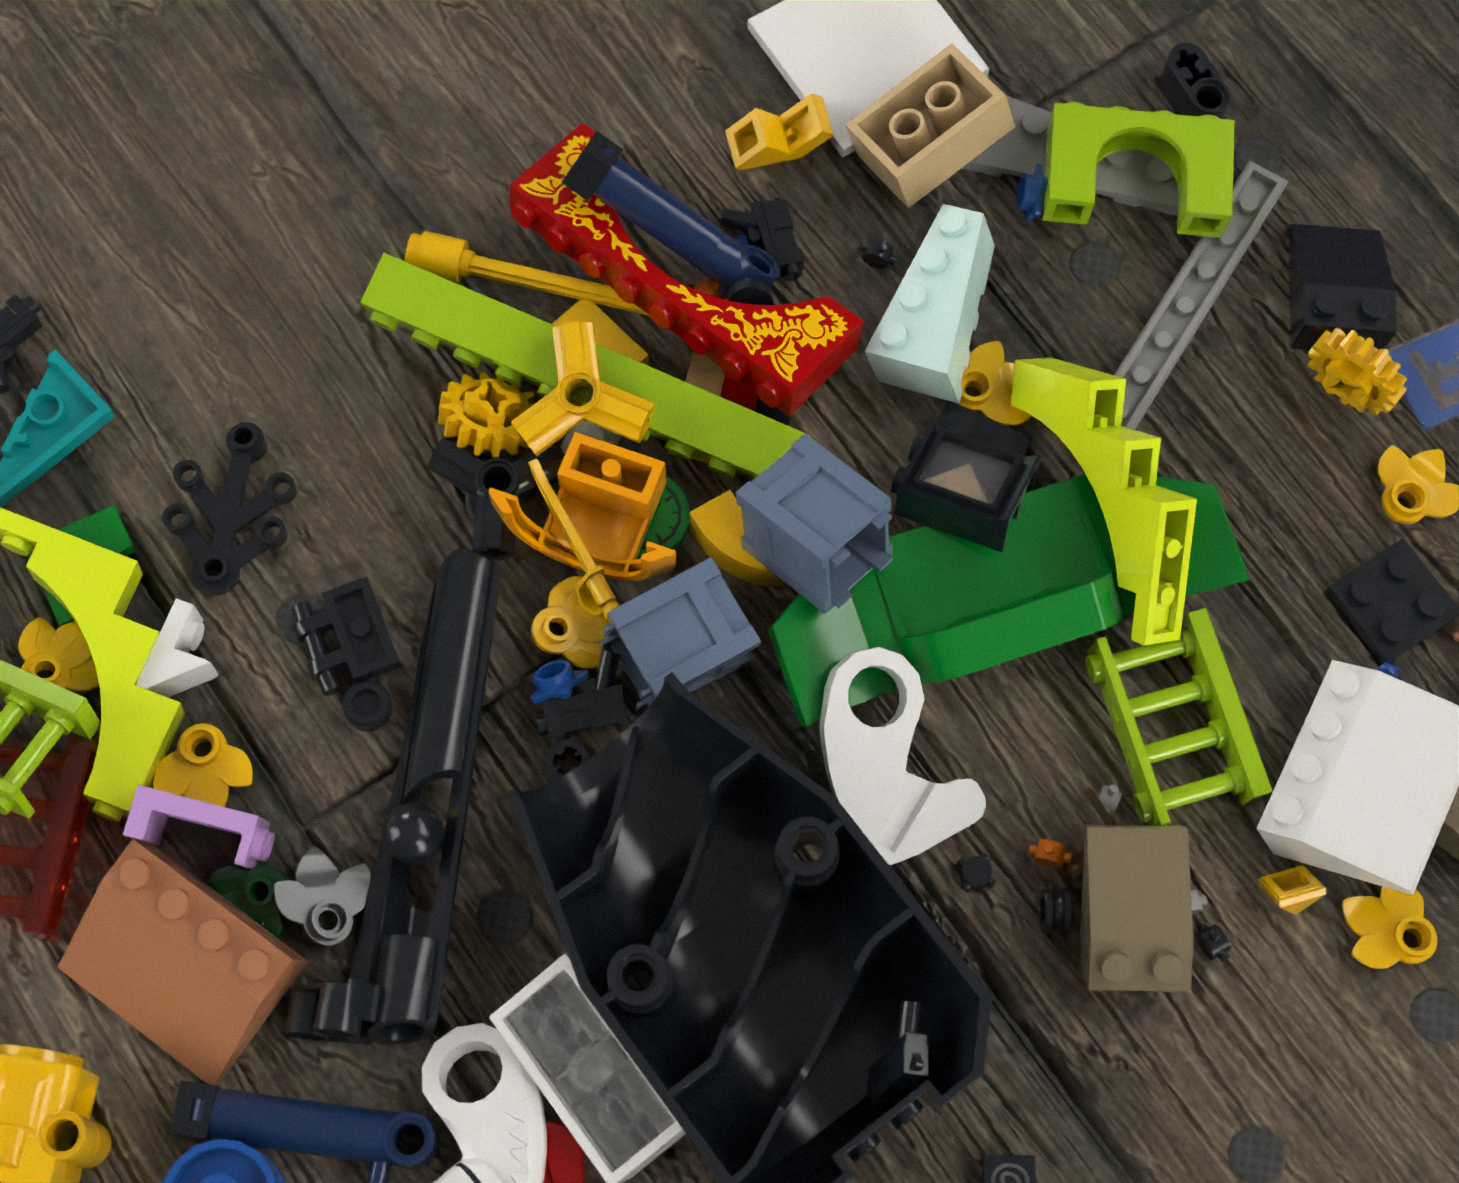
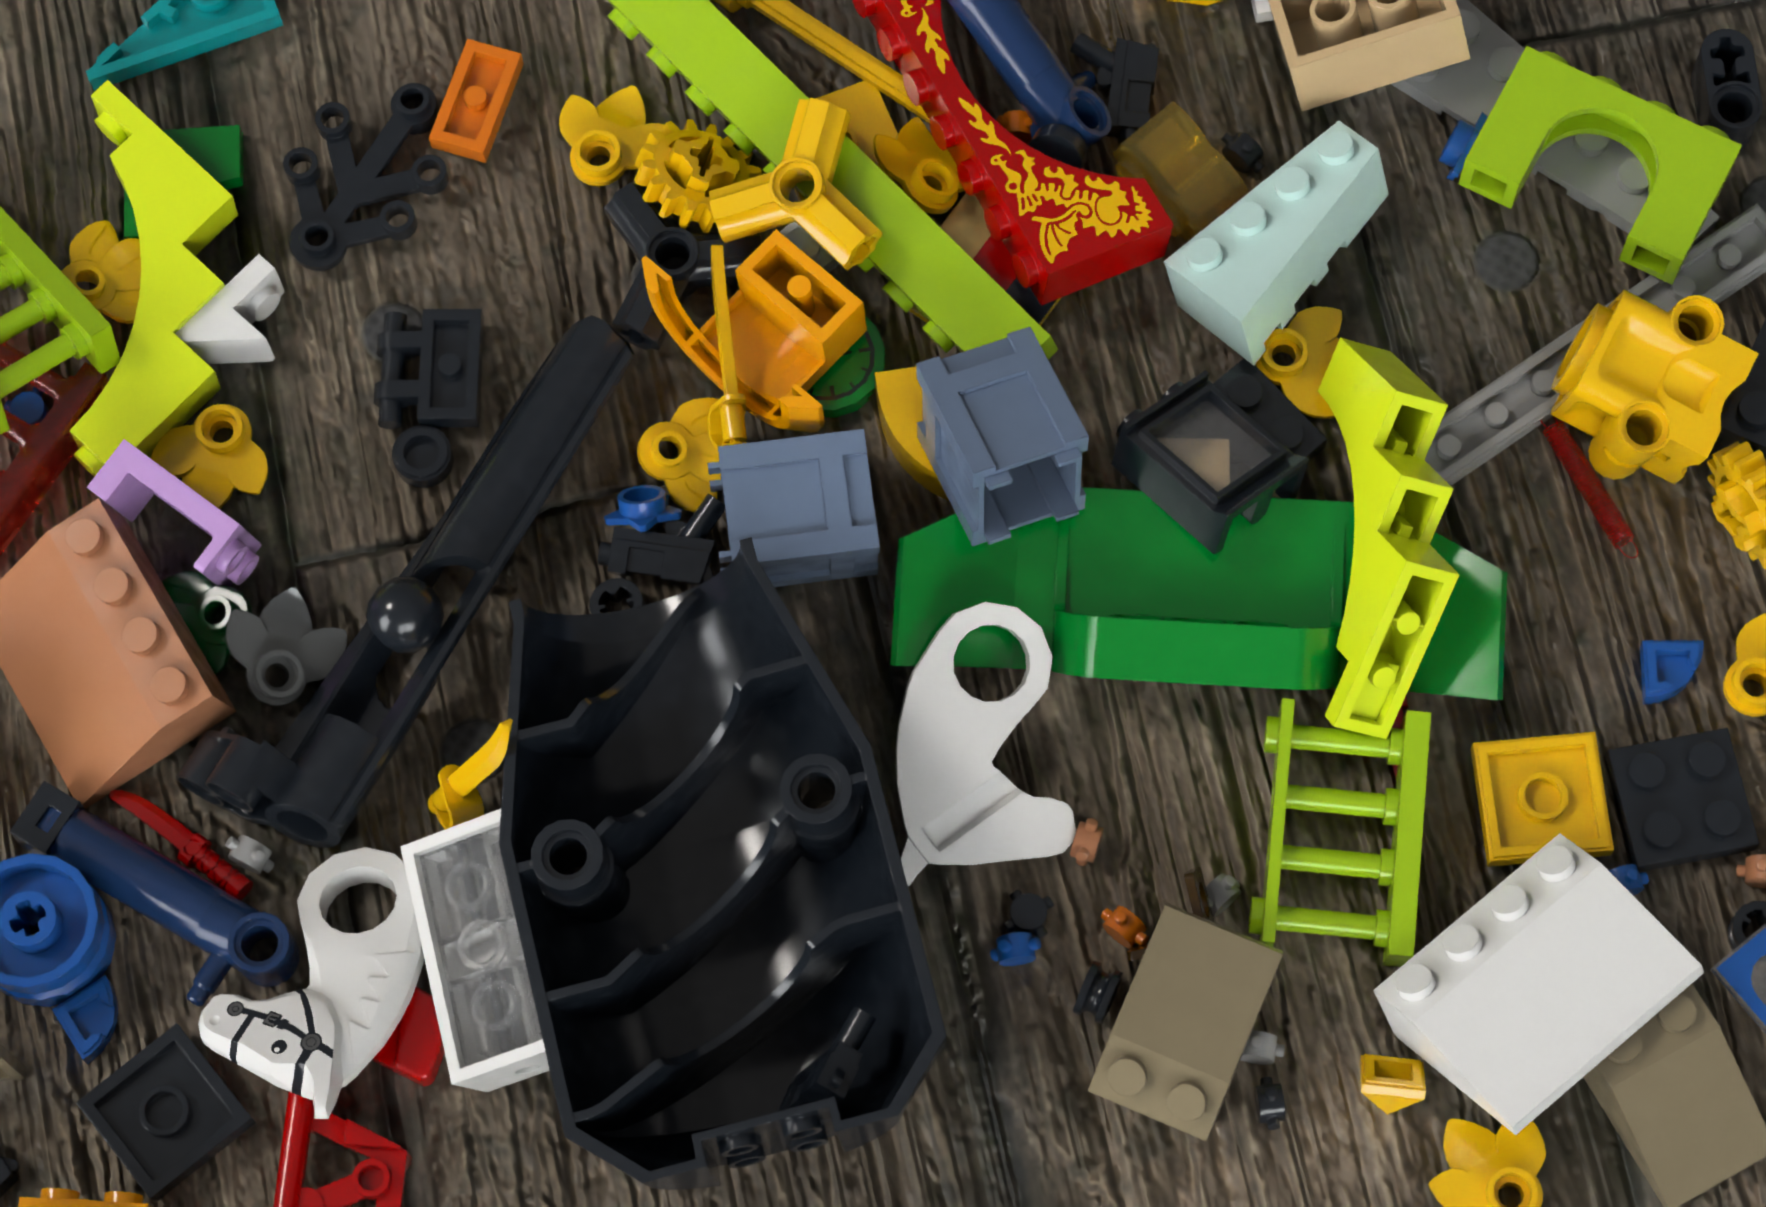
camera: 30 degrees right, 0 degrees up
none -> blue piece [4,387,55,437]
none -> red piece [109,790,253,900]
none -> light grey piece [225,835,274,874]
none -> yellow sword [427,718,513,830]
none -> orange plate [429,39,524,163]
none -> yellow plate [559,85,665,186]
none -> yellow plate [873,117,964,214]
none -> blue piece [990,932,1042,966]
none -> nougat piece [1070,818,1104,866]
none -> clear yellow brick [1113,101,1249,242]
none -> yellow plate [1470,732,1614,867]
none -> red piece [1540,416,1638,558]
none -> yellow piece [1550,290,1759,485]
none -> blue tile [1640,640,1704,705]

